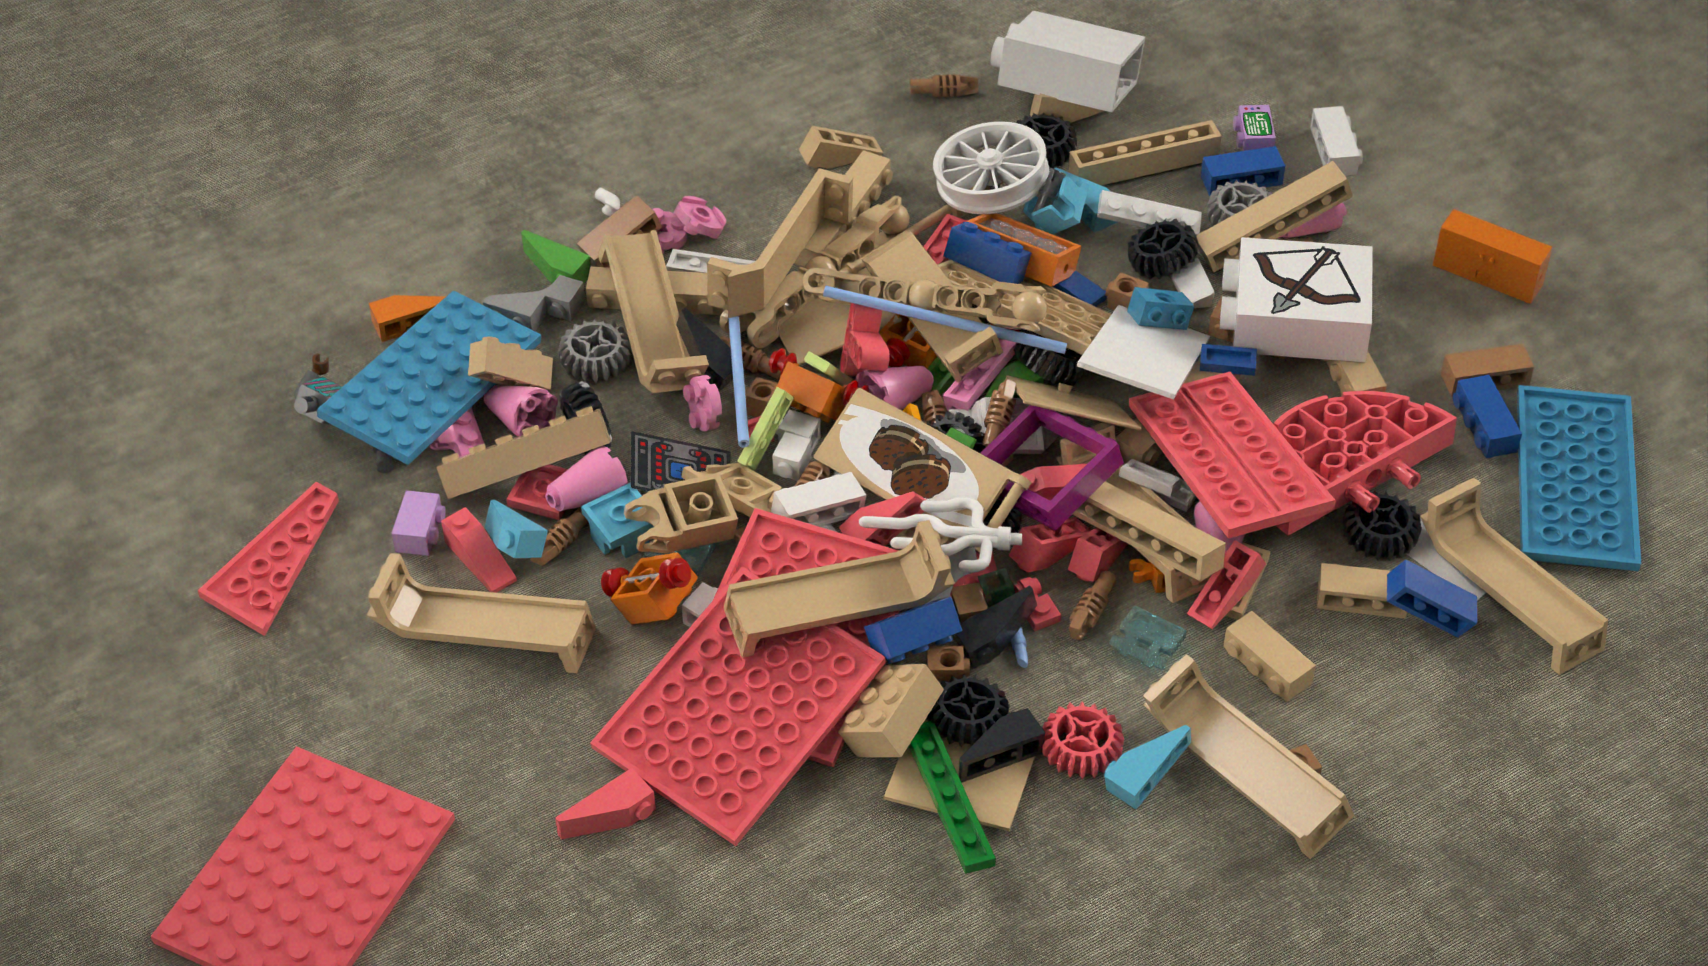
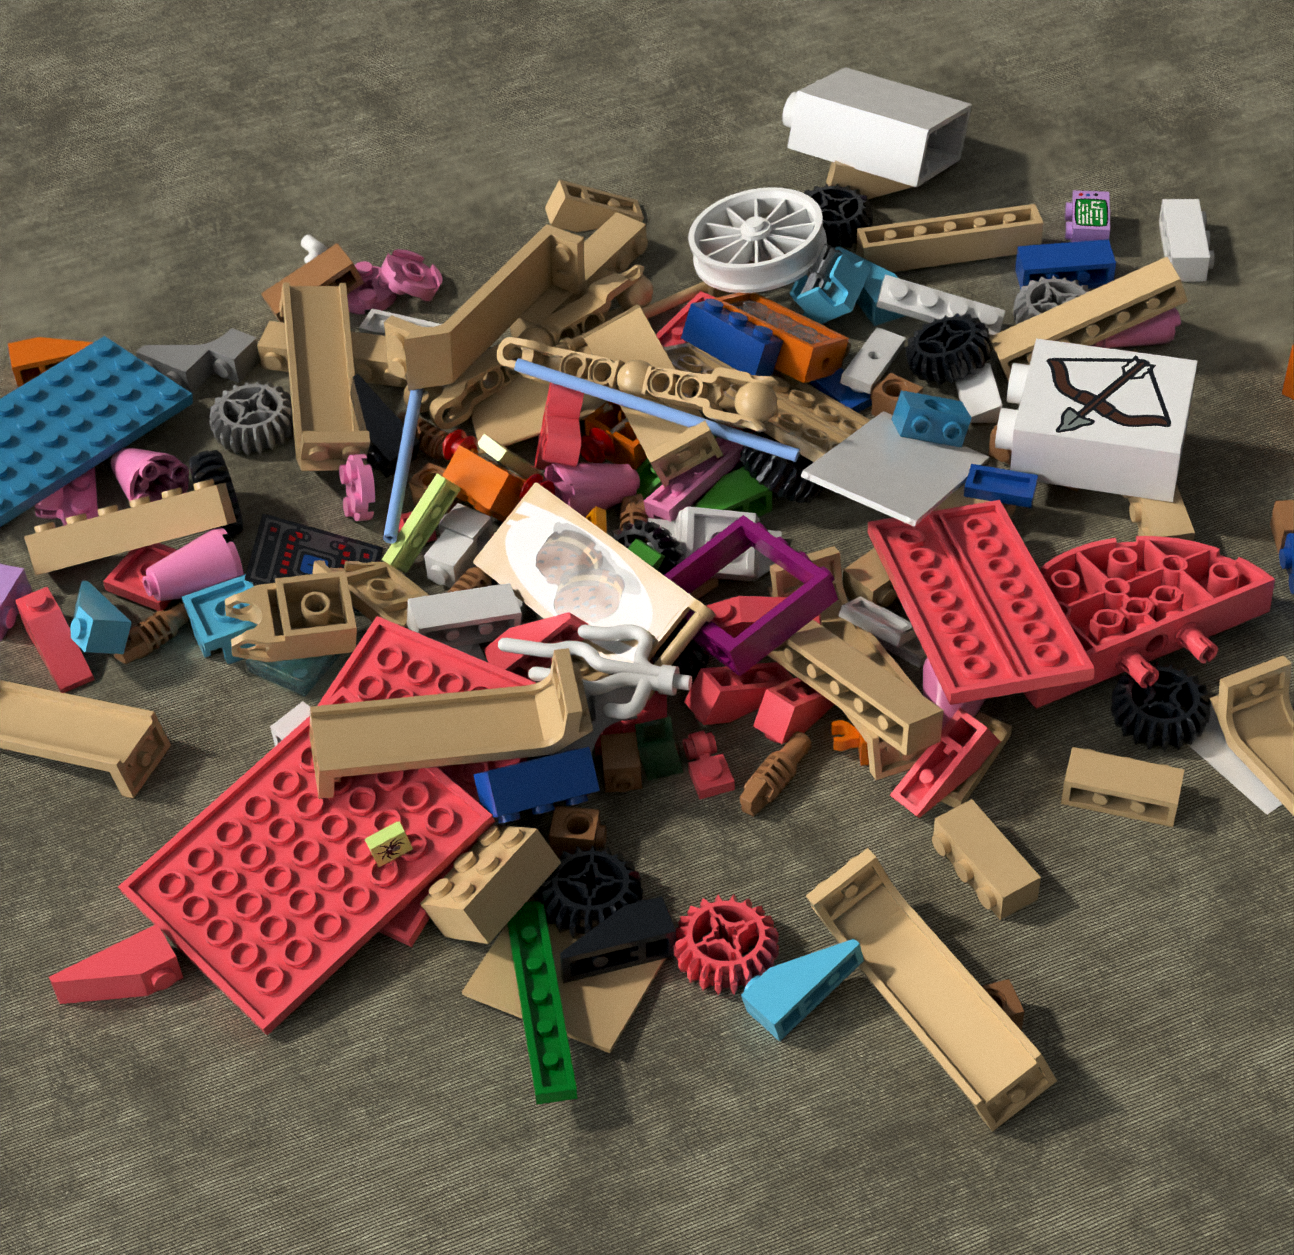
camera: 10 degrees right, 0 degrees up
tan brick [468,337,553,390] -> none
bright green slope [521,230,591,284] -> none
orange brick [601,552,698,624] -> none
medium nougat hinge [910,74,978,97] -> none
black slope [955,586,1037,669] -> none
medium nougat hinge [981,379,1016,451] -> none
tan piece [1006,375,1141,431] -> none
light blue piece [1011,628,1028,668] -> none
clear light blue plate [1109,605,1187,671] -> none
blue brick [1387,560,1477,638] -> none
none -> yellowish green tile [365,821,413,867]
none -> white tile [840,327,906,394]

